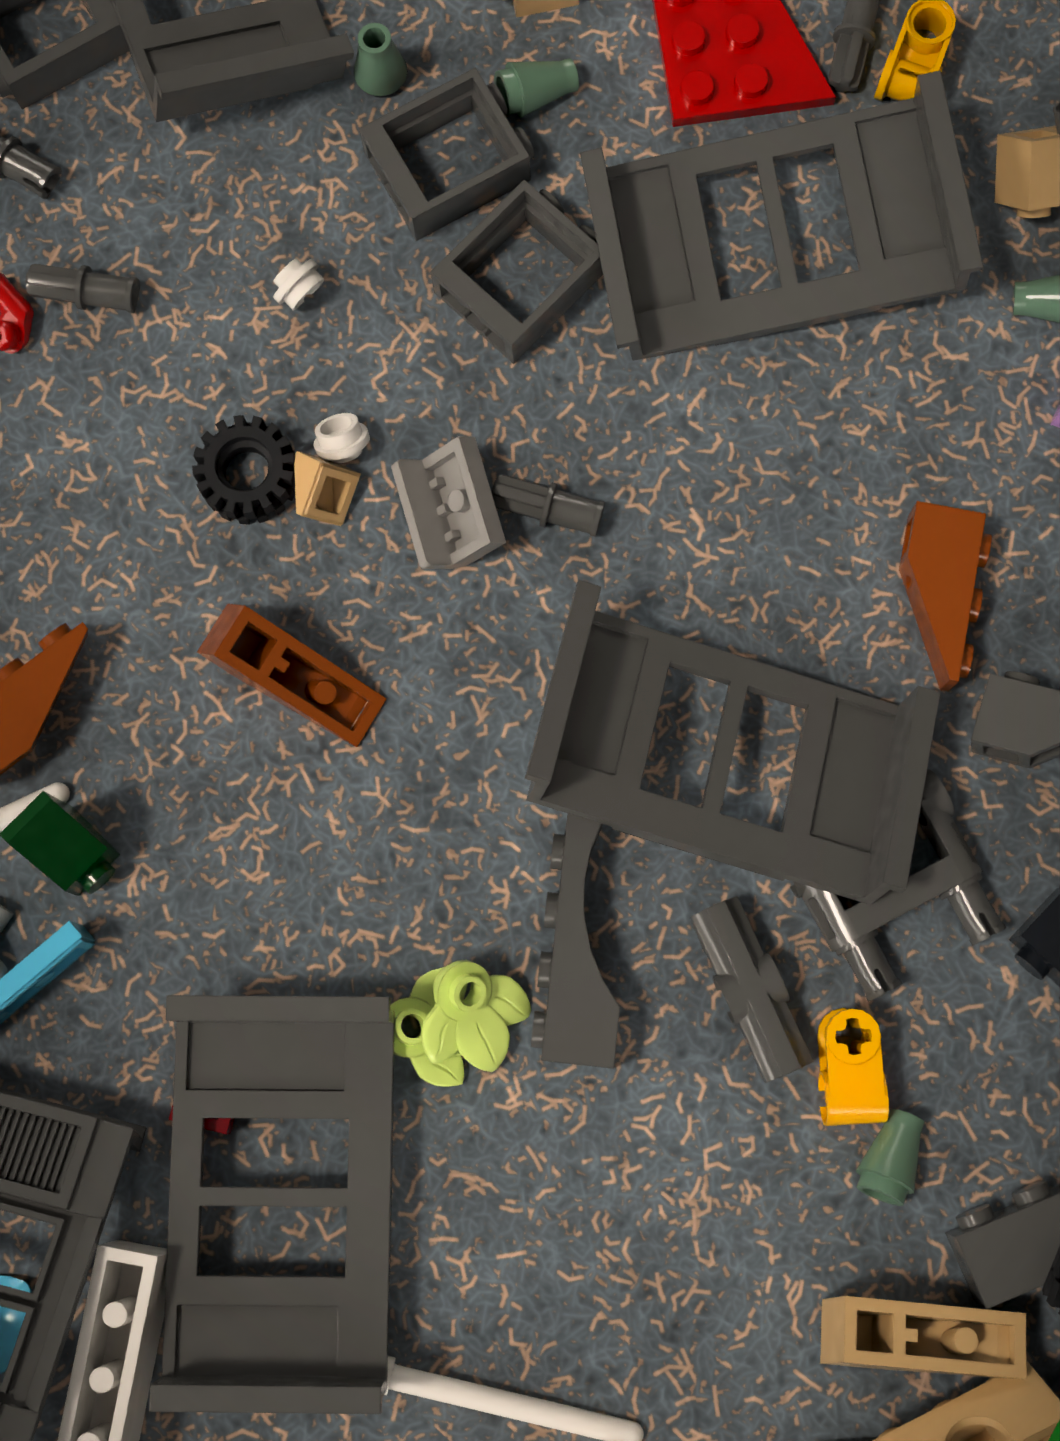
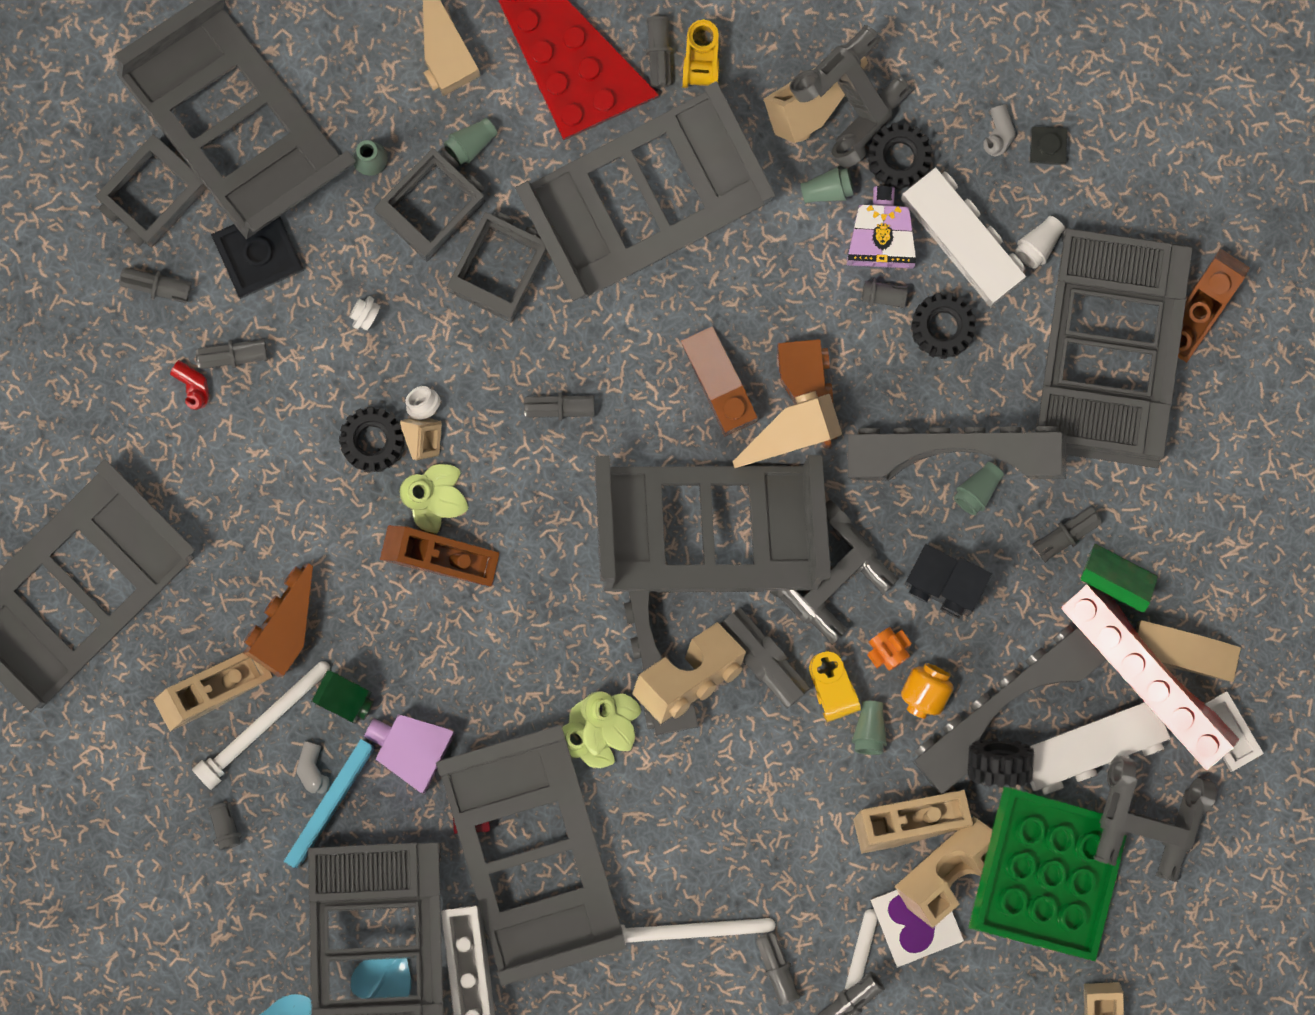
camera: 20 degrees left, 5 degrees up
light grey bracket [391,436,506,569] -> none
none -> black tile [211,217,305,299]
none -> lavender torso [364,714,455,794]
none -> yellowish green plate [399,464,468,534]
none -> tan arch [632,622,746,724]
none -> slope [680,326,758,437]
none -> tan slope [733,391,842,468]
none -> orange gear [867,627,912,671]
none -> light orange head [901,663,954,719]

